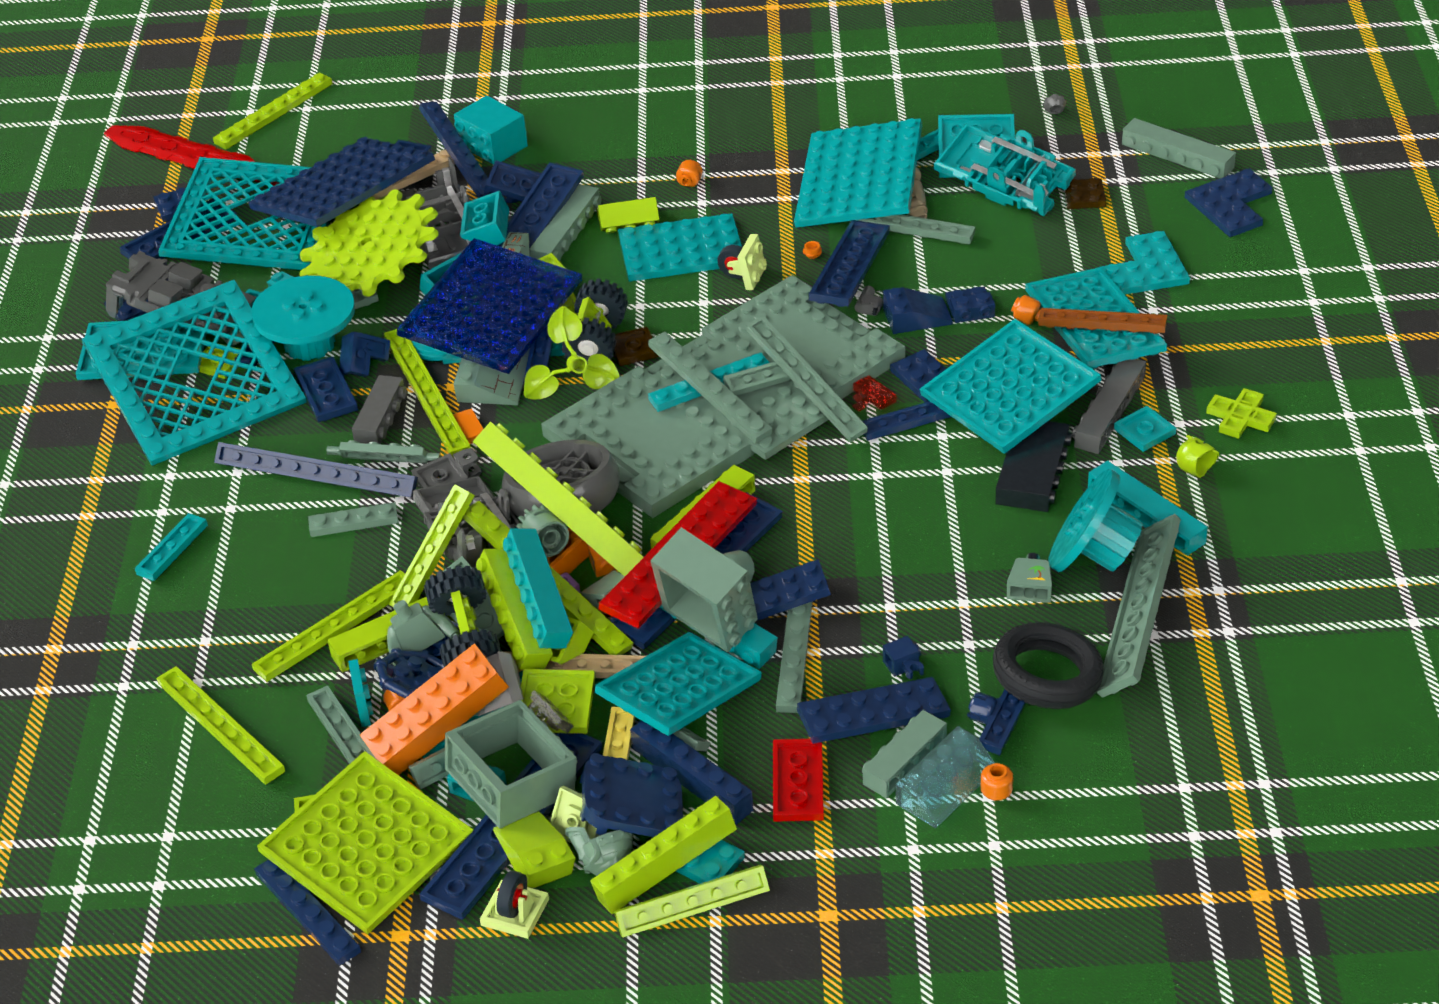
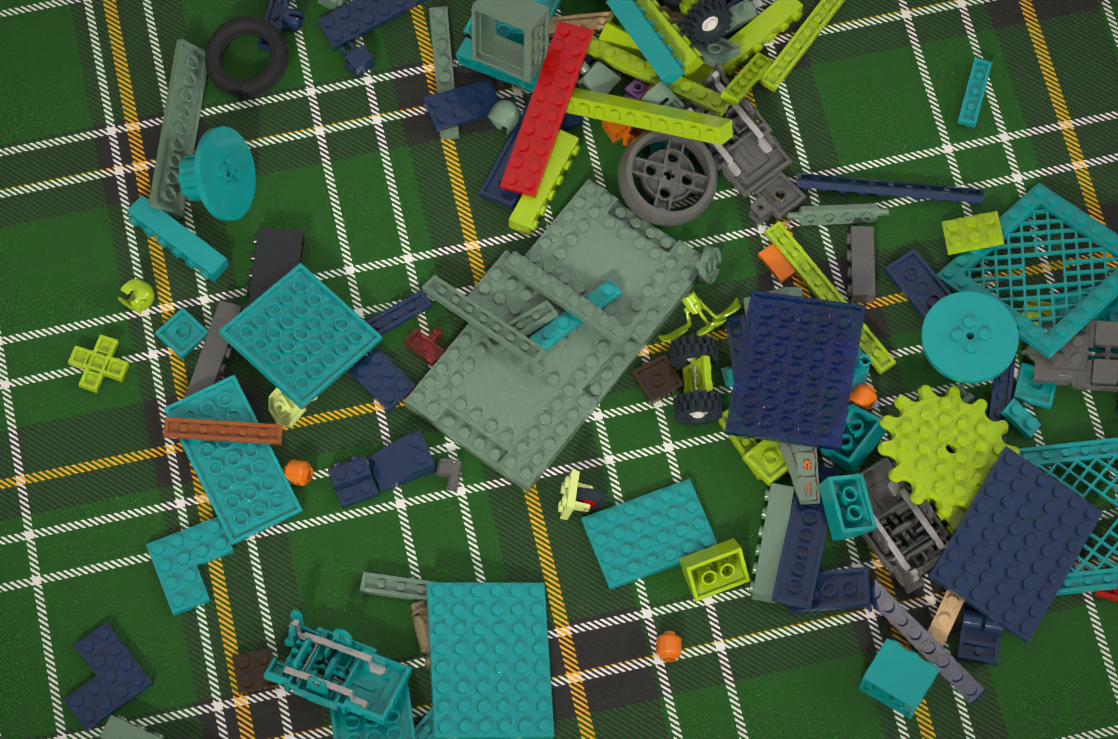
camera: 165 degrees right, 25 degrees up
sand green plate [308,502,398,537] -> none
dark blue panel [339,332,390,377] -> none
orange plate [803,241,822,259] -> none
dark blue plate [809,220,890,307] -> none
sand green torso [1007,553,1052,603] -> none
none -> sand green plate [696,245,721,284]
none -> lime plate [942,211,1004,255]

